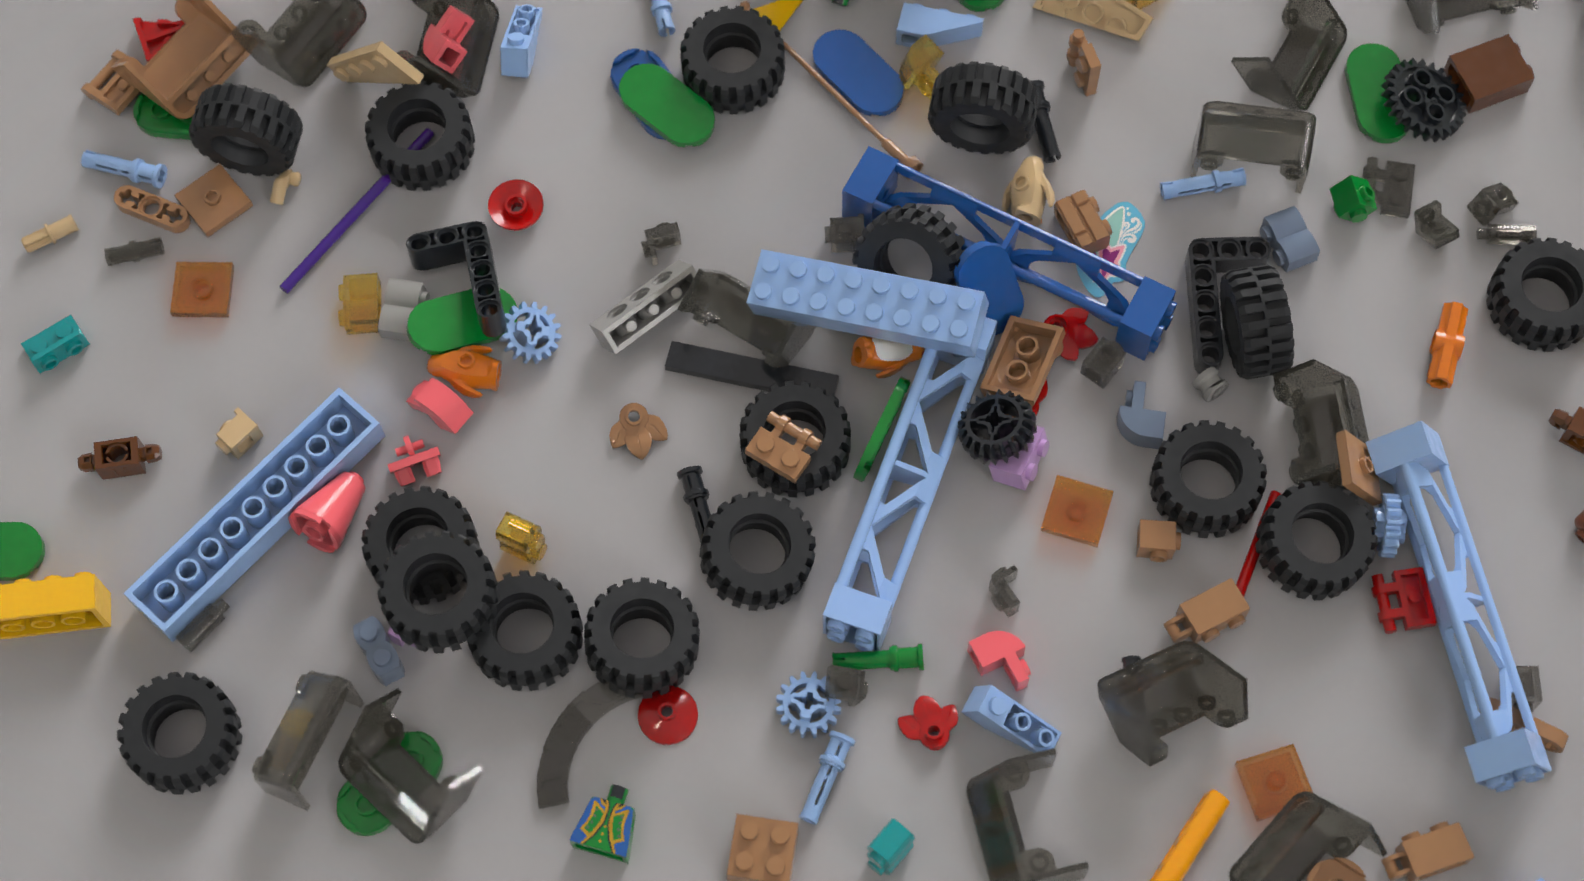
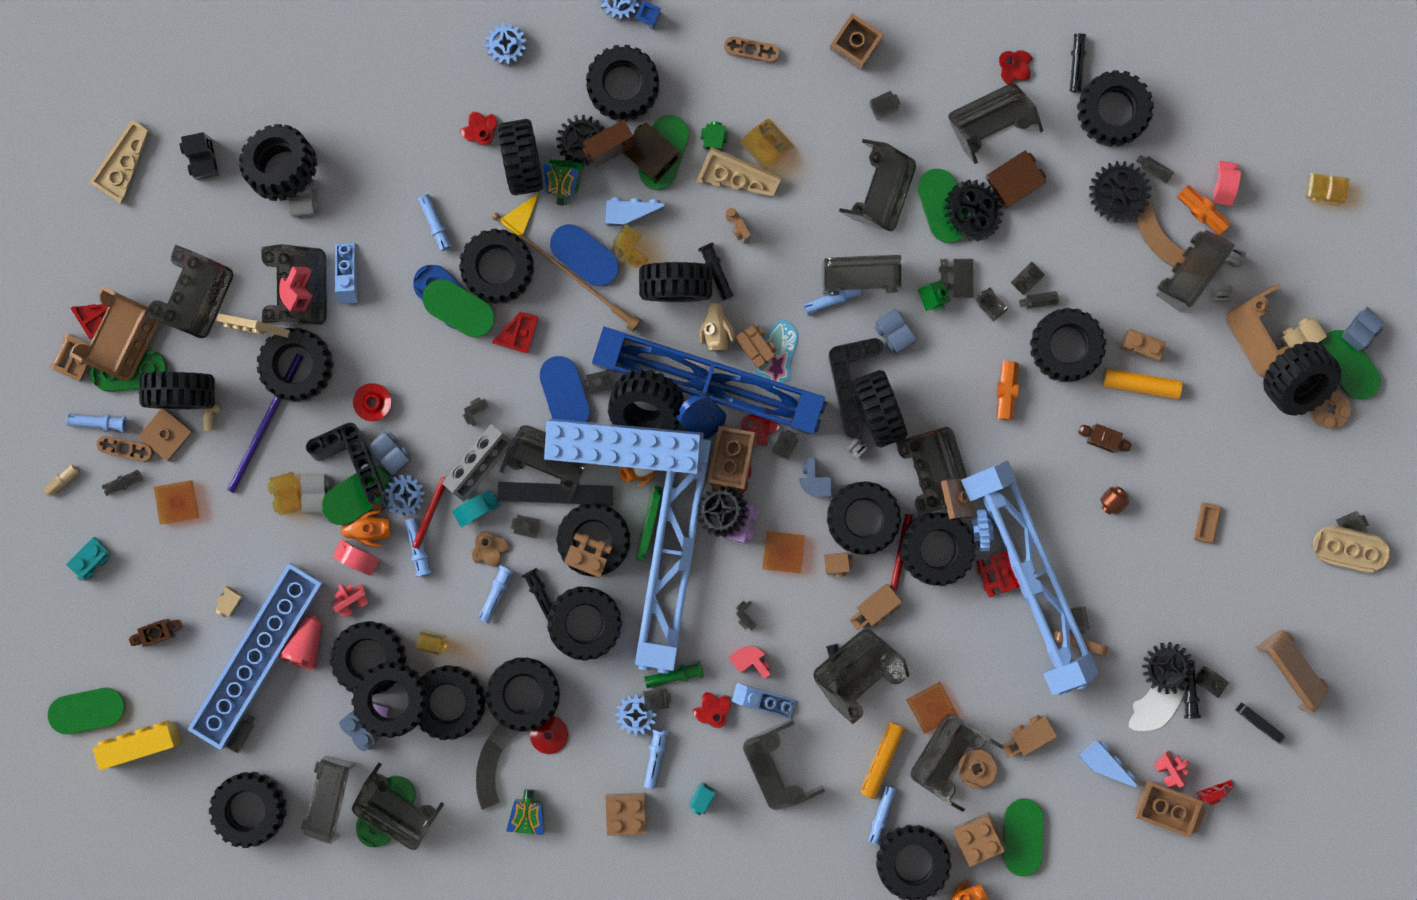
camera: 15 degrees left, 20 degrees up
none -> sand blue brick [367,432,411,476]
none -> light blue pin [405,518,432,577]
none -> red bar [412,476,446,550]
none -> teal brick [452,489,500,528]
none -> light blue pin [478,565,515,623]
none -> red wing [492,312,539,354]
none -> clear smoke brick [511,515,541,538]
none -> blue tile [539,356,590,422]

